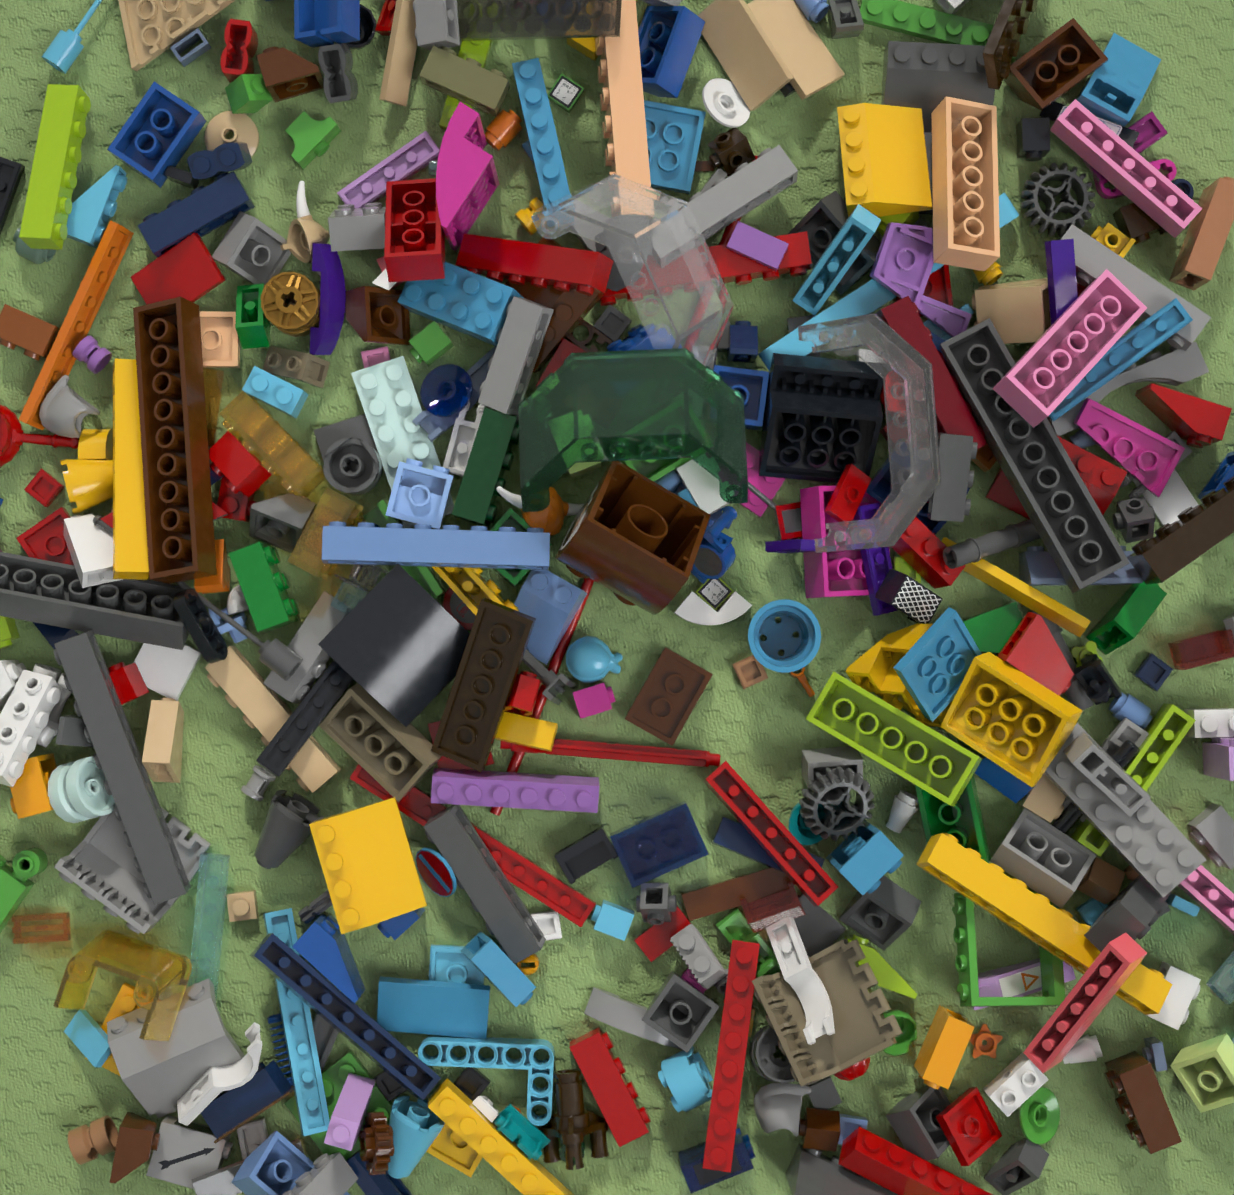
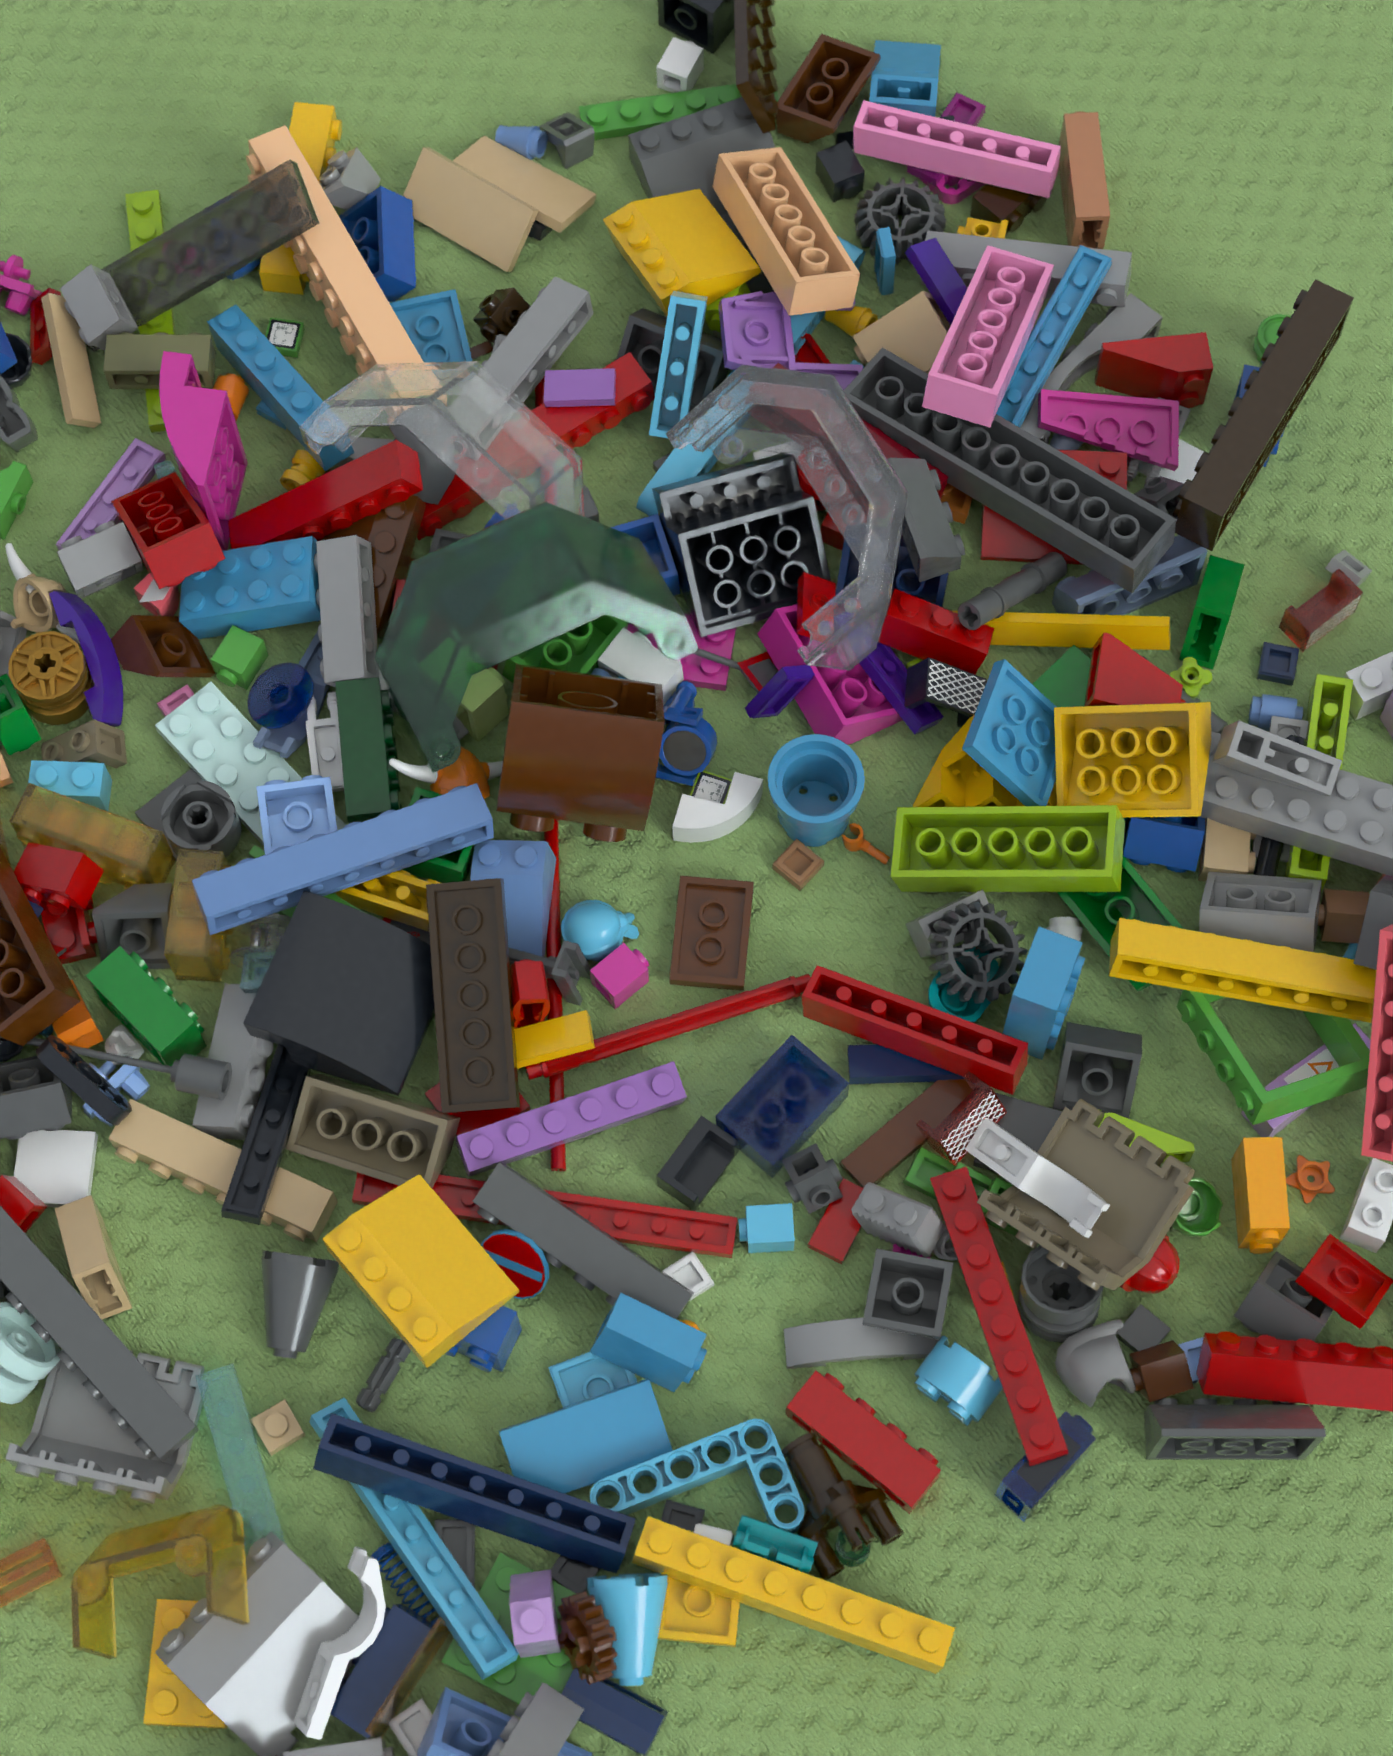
camera: 20 degrees left, 20 degrees down
medium azure tile [64,1009,112,1067] -> none
light grey bush [241,765,276,801] -> none
blue slope [292,914,365,1004] -> none
white dish [702,78,750,128] -> none
dark blue slope [727,321,758,363] -> none
black hips [1074,654,1122,705] -> none
none -> dark azure tile [874,227,896,295]

